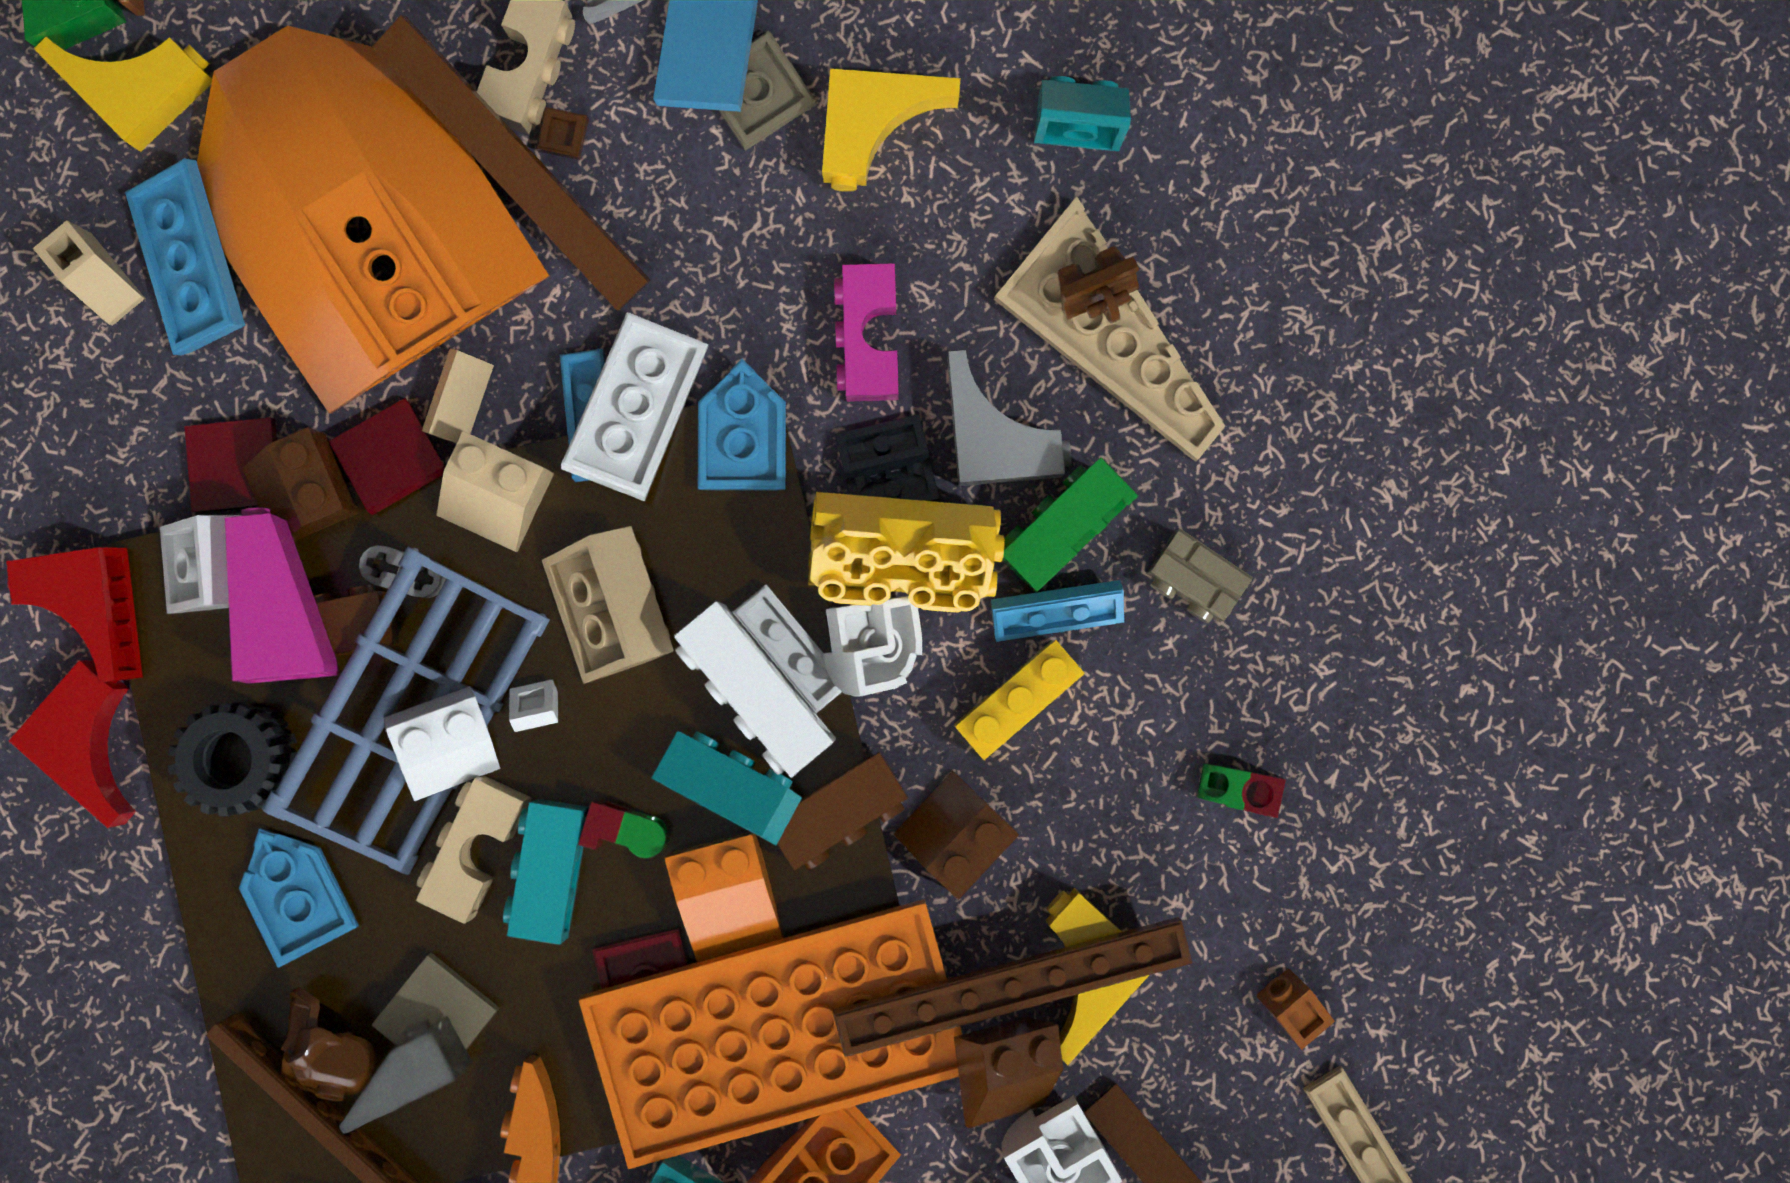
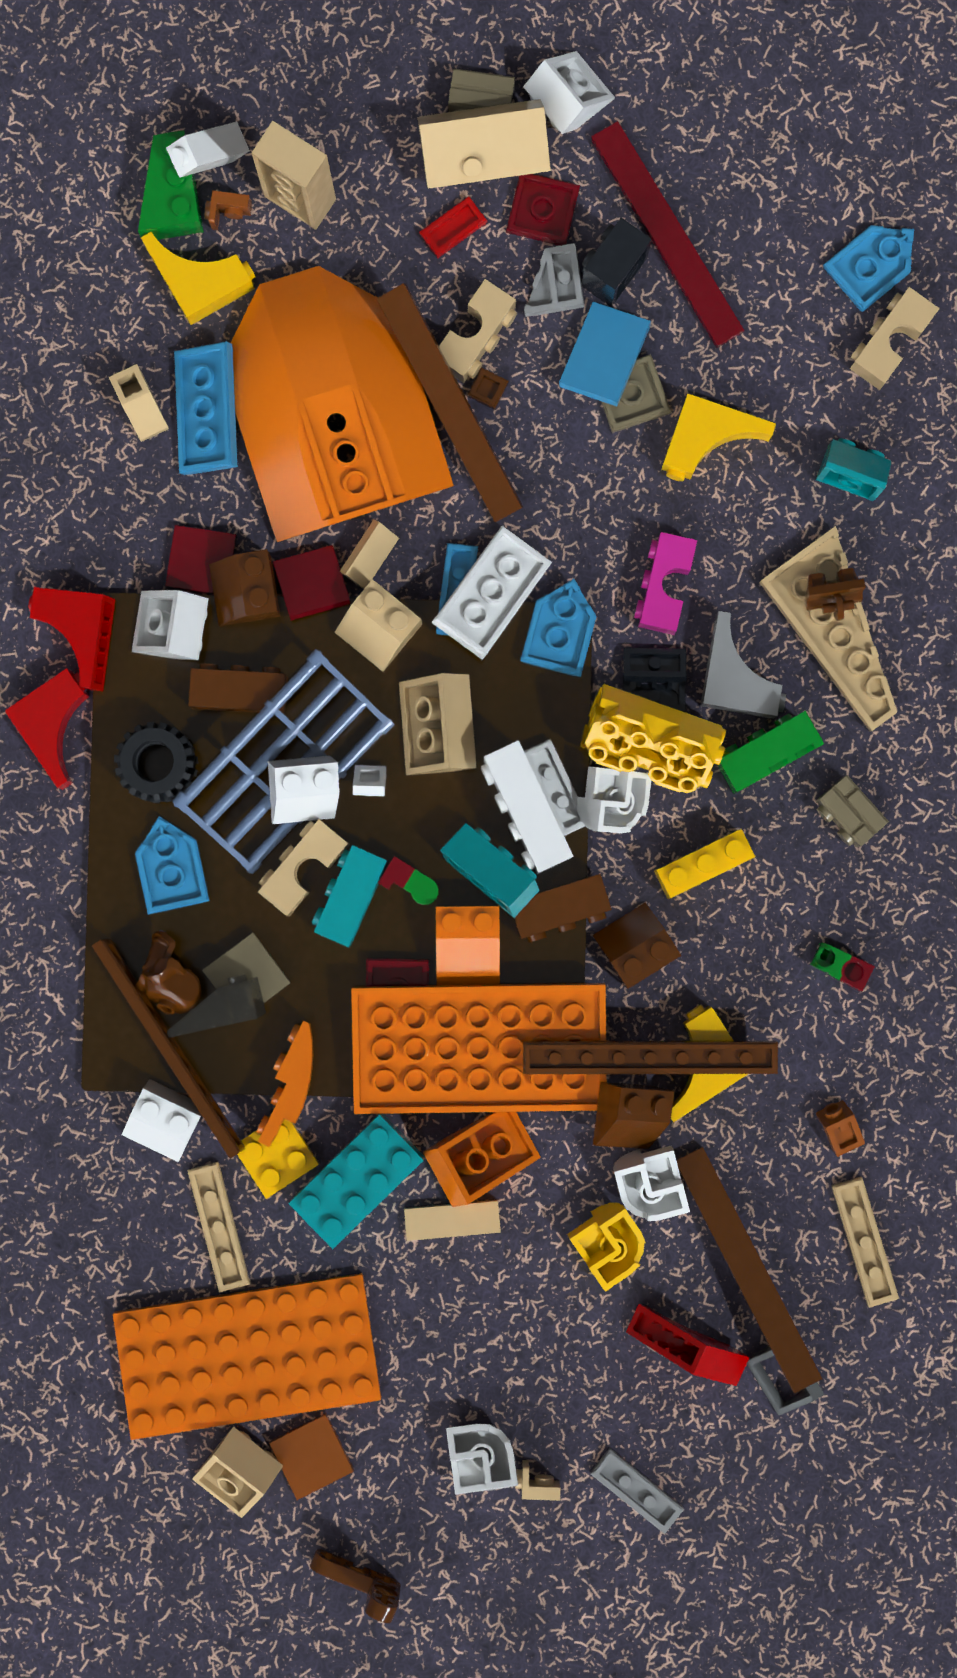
camera: 20 degrees right, 0 degrees up
dark pink slope [225,508,339,684] -> none
light grey beam [359,545,446,598] -> none
dark azure tile [991,580,1124,642] -> none

